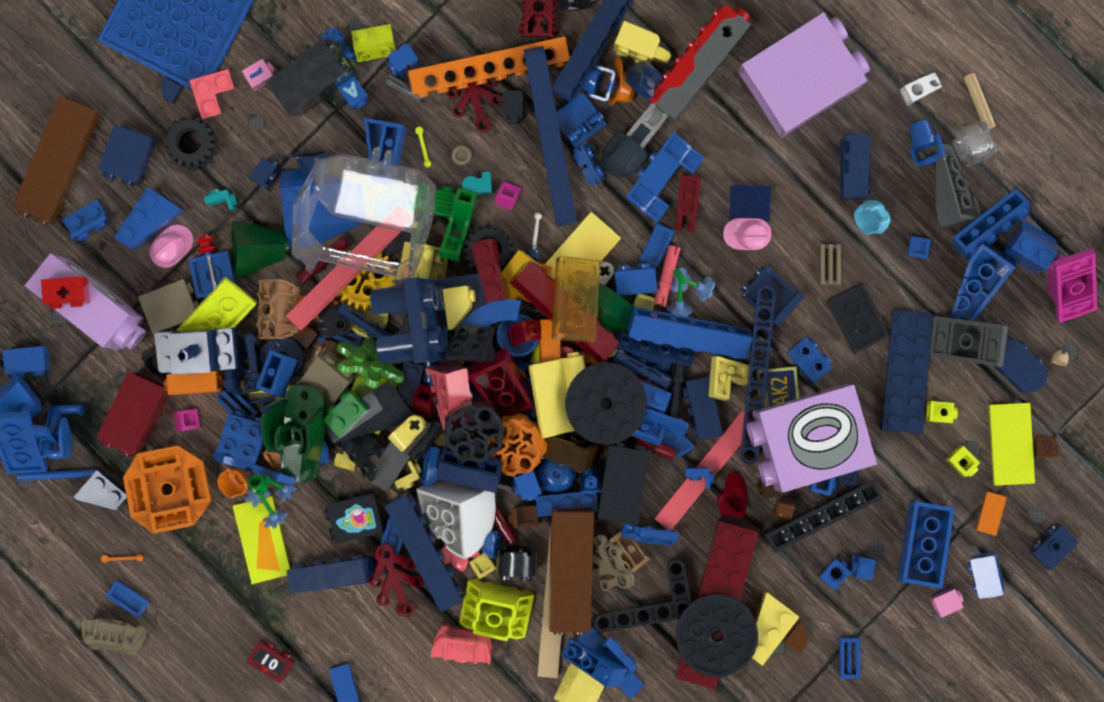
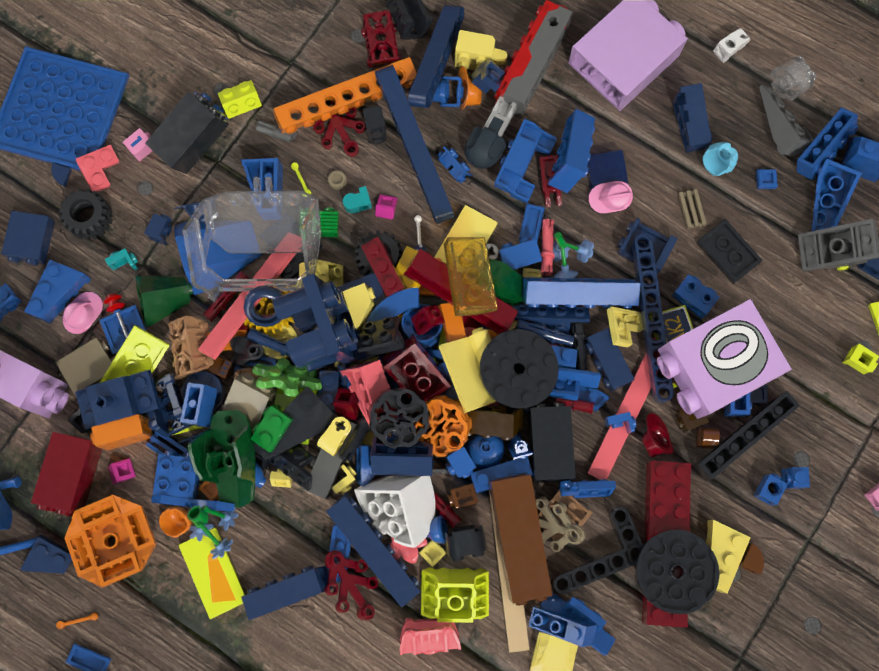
camera: 15 degrees left, 10 degrees down
black panel [325,493,385,544] -> none
blue brick [338,76,369,110] -> none
blue brick [387,44,420,79] -> none
green arch [439,188,477,261] -> none
blue hinge [556,93,607,148] -> none
blue tile [839,637,860,679] -> none
dark blue plate [881,310,933,434] -> none
blue brick [897,501,955,589] -> none
blue piece [909,120,945,166] -> none
neon yellow brick [926,401,958,423] -> none
tan axle [964,73,995,130] -> none
none -> dark blue wheel [243,285,283,327]
none -> blue wedge [548,109,595,193]

